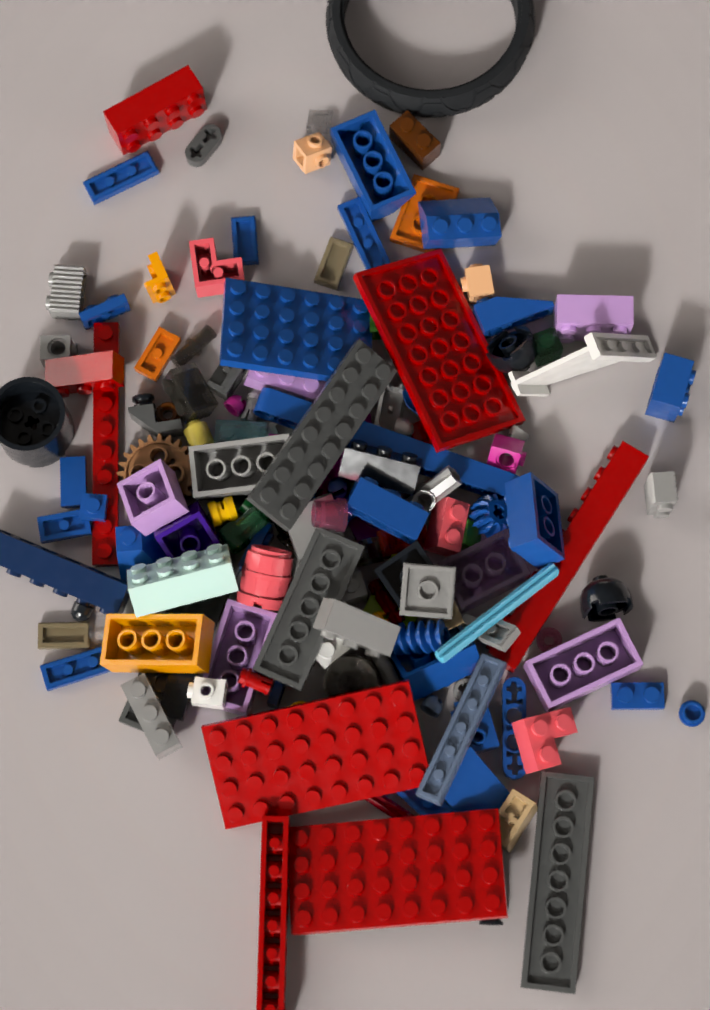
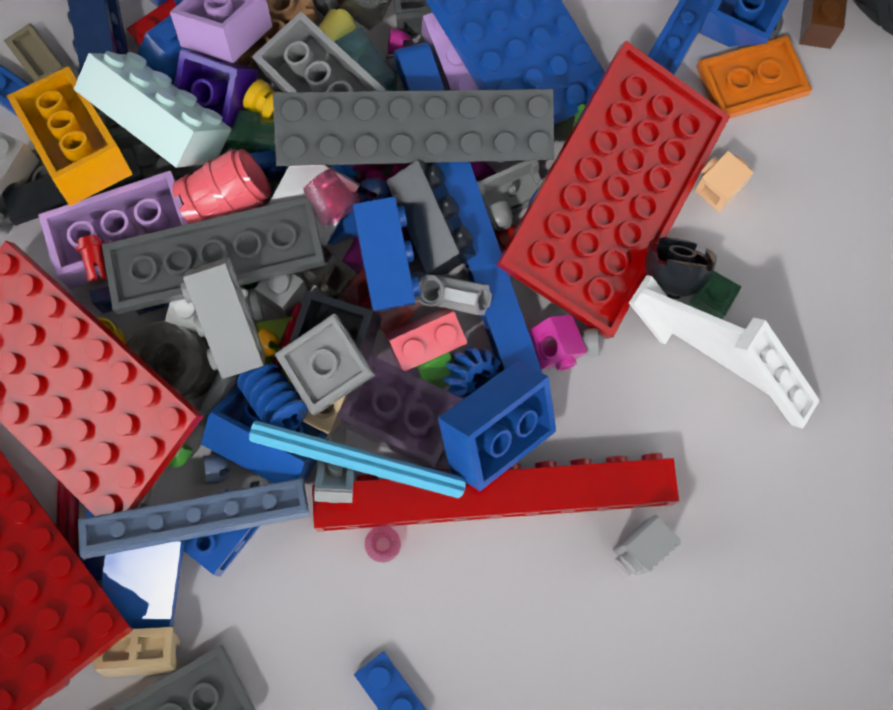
camera: 50 degrees right, 0 degrees up
black hinge [71,601,94,622] -> none
white brick [187,676,228,710] -> none
dark tan tile [314,236,354,290] -> none
blue slope [418,197,502,250] -> none
blue slope [473,296,555,339] -> none
blue beam [502,677,526,781] -> none
coral brick [511,707,578,774] -> none
lavender brick [523,617,643,713] -> none
lavender brick [553,294,634,343] -> none
black cylinder [580,575,633,622] -> none
blue brick [645,353,696,423] -> none

